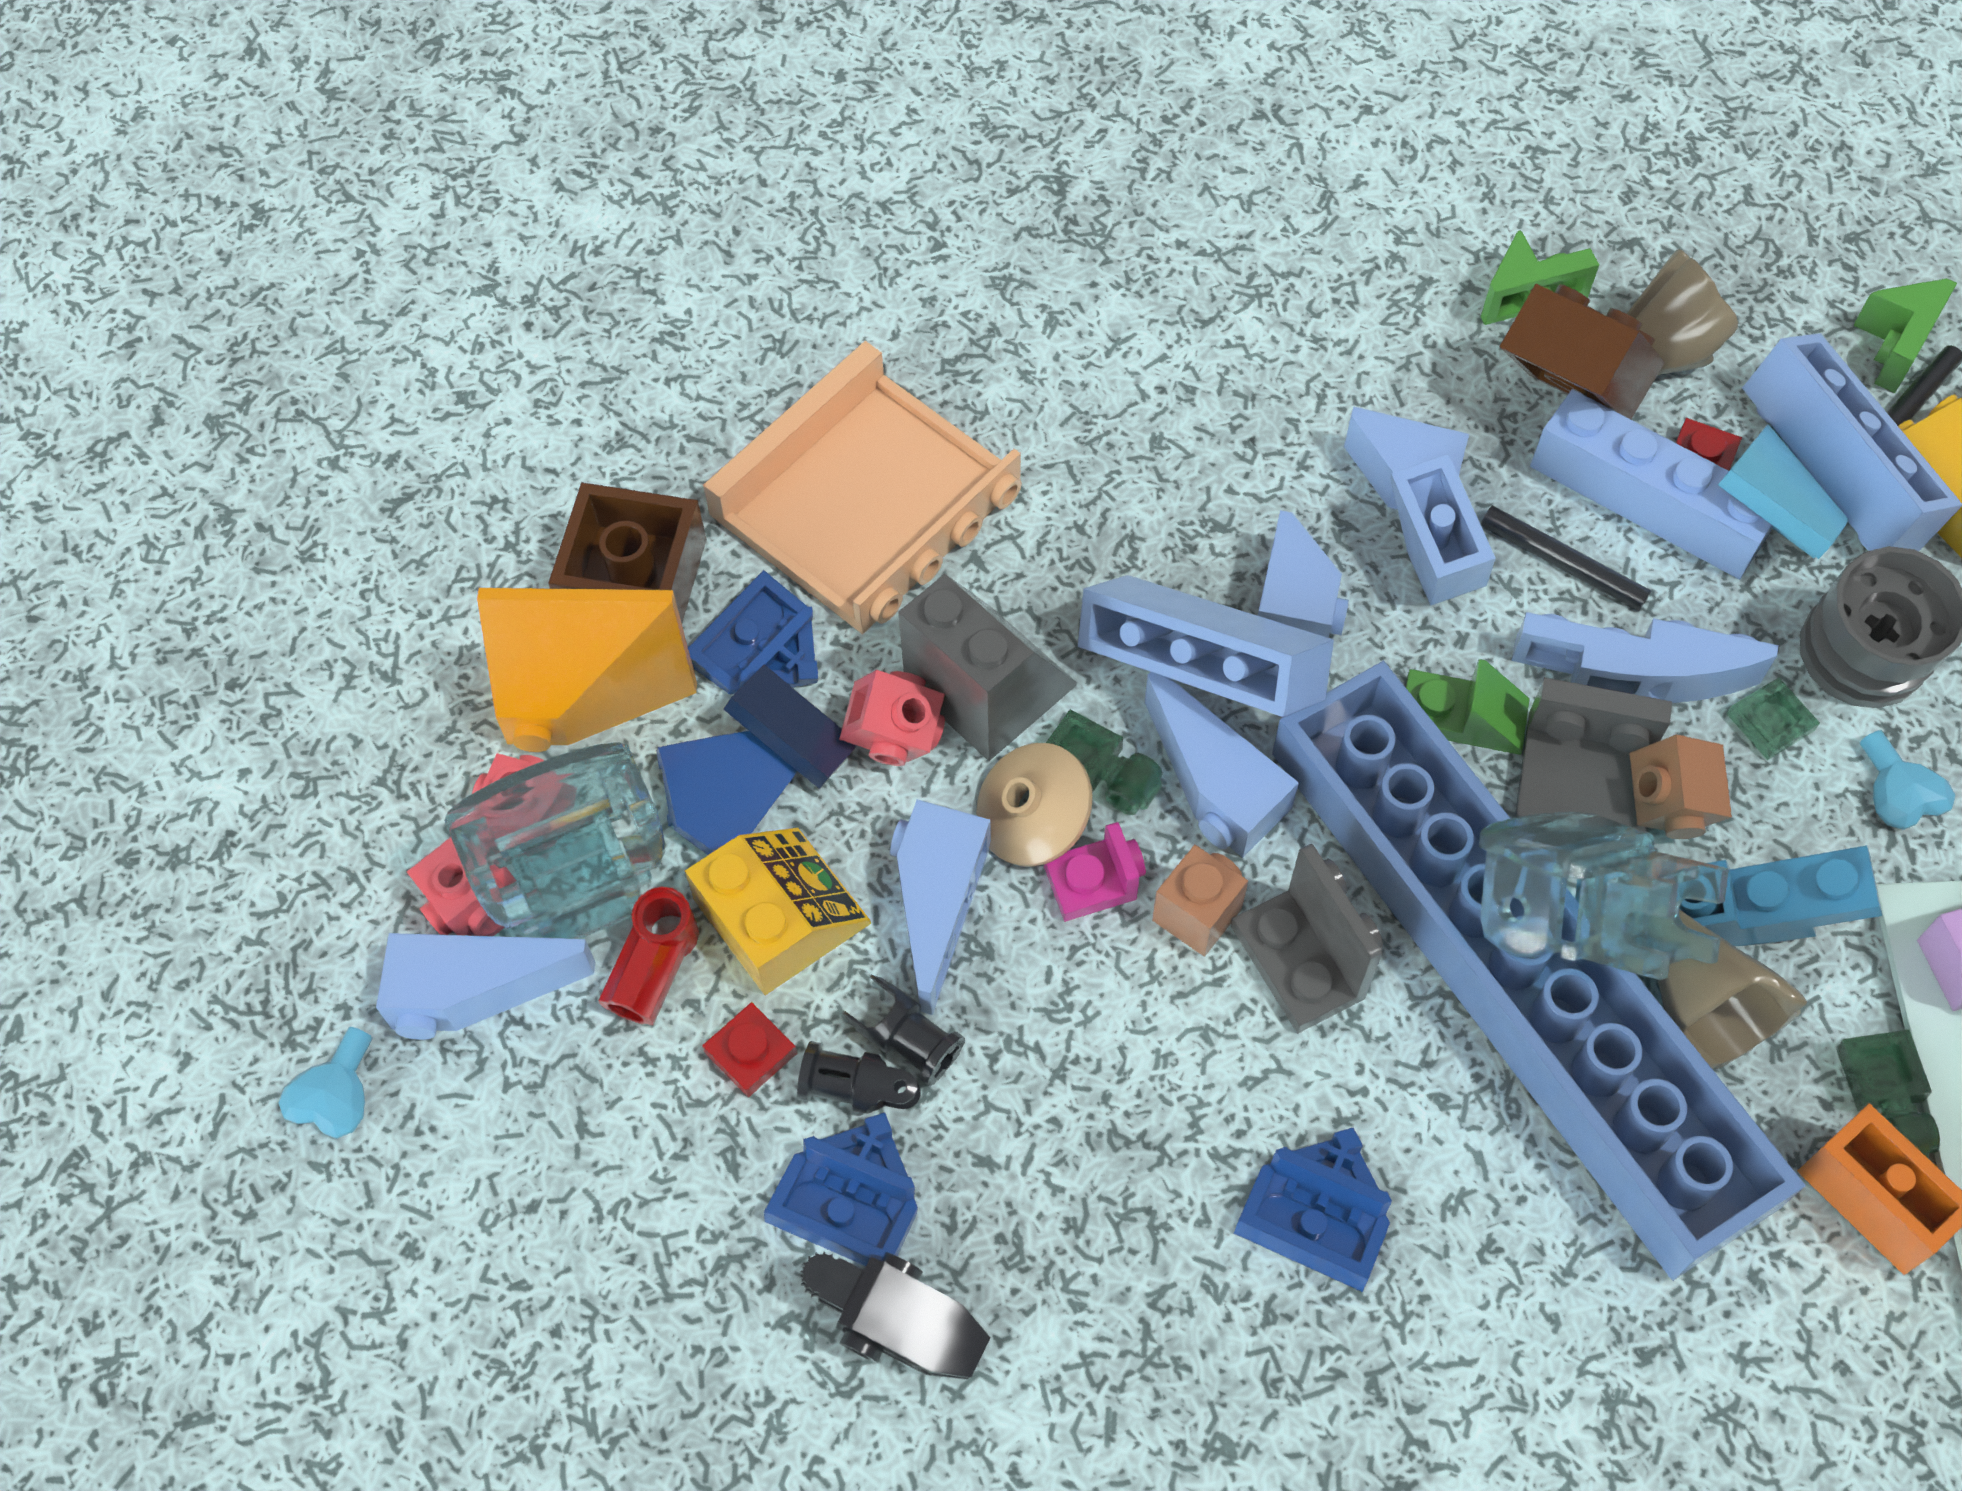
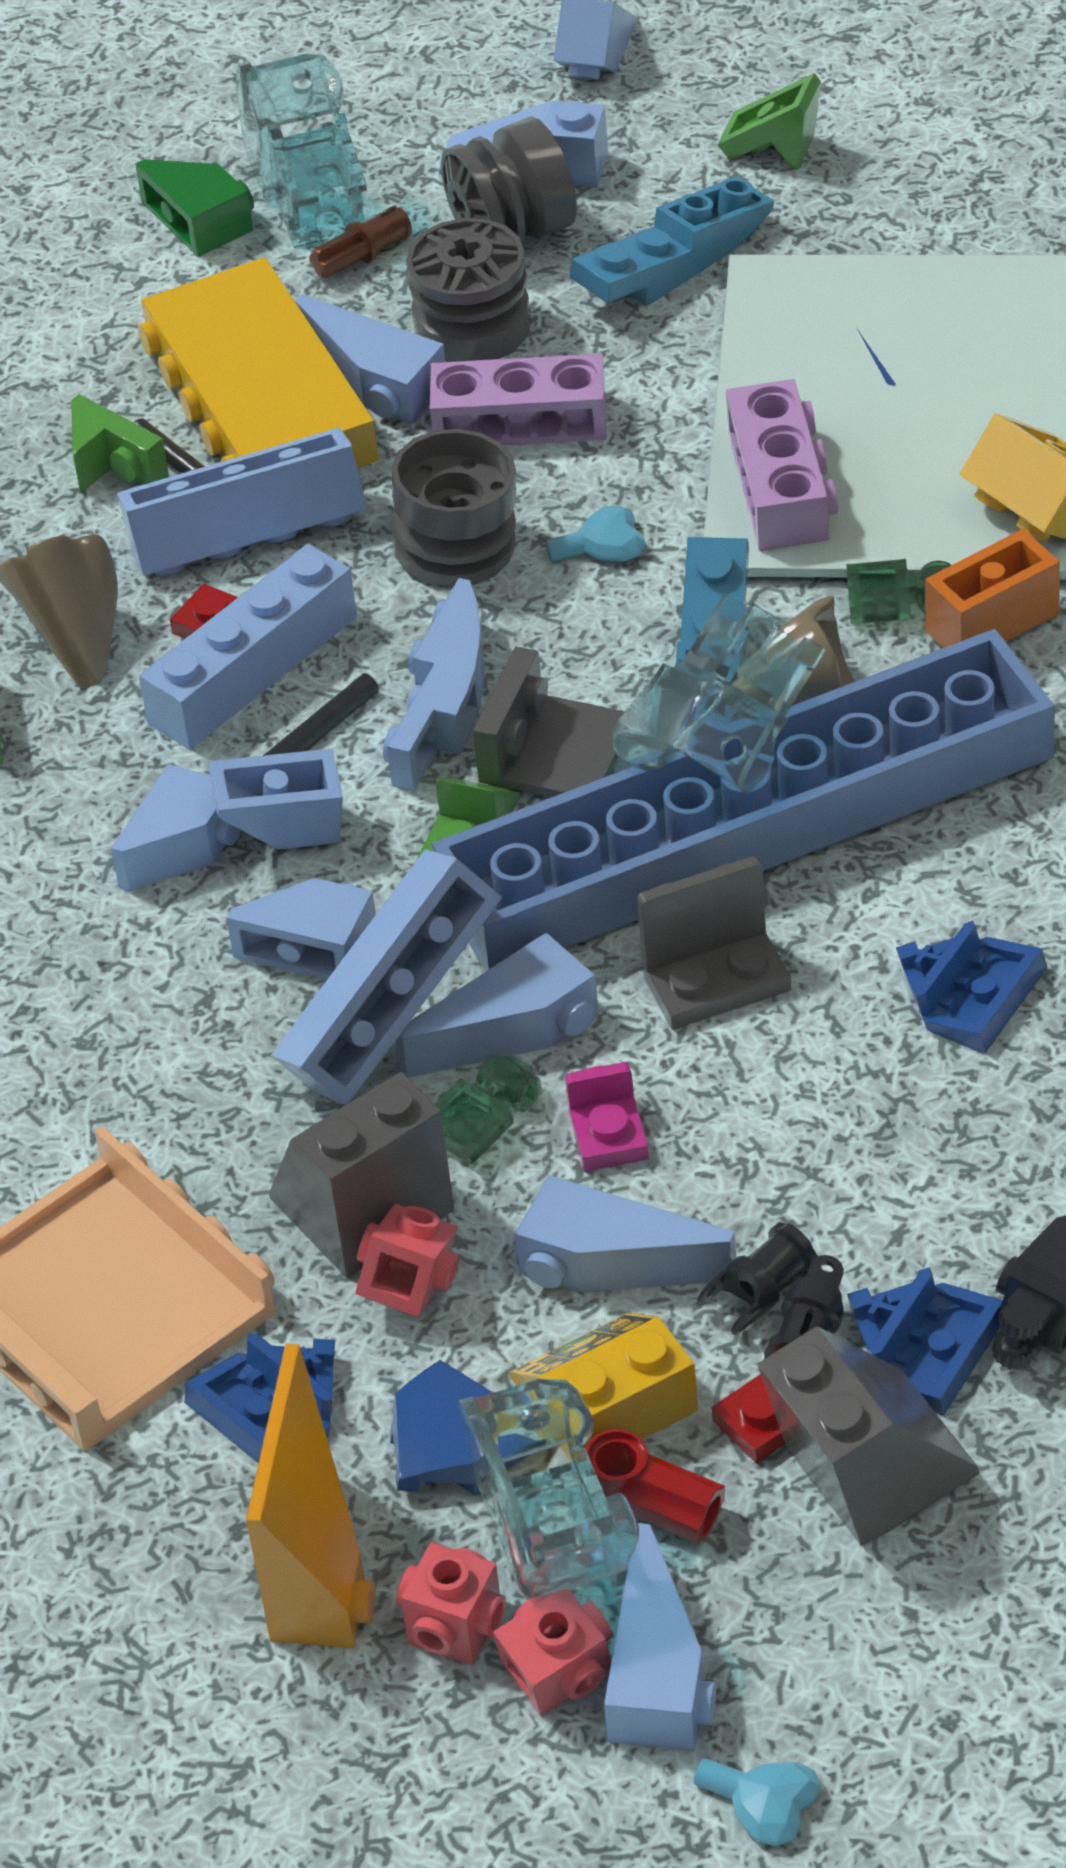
camera: 80 degrees left, 15 degrees down
reddish brown brick [548,482,707,623] -> none
dark blue tile [723,664,857,789] -> none
tan dish [976,743,1093,867] -> none
nougat brick [1152,844,1248,957] -> none
reddish brown brick [1499,283,1665,419] -> none
nougat brick [1630,734,1732,839] -> none
medium azure slope [1718,424,1848,559] -> none
clear green tile [1727,677,1820,760] -> none
none -> dark grey slope [757,1326,980,1546]

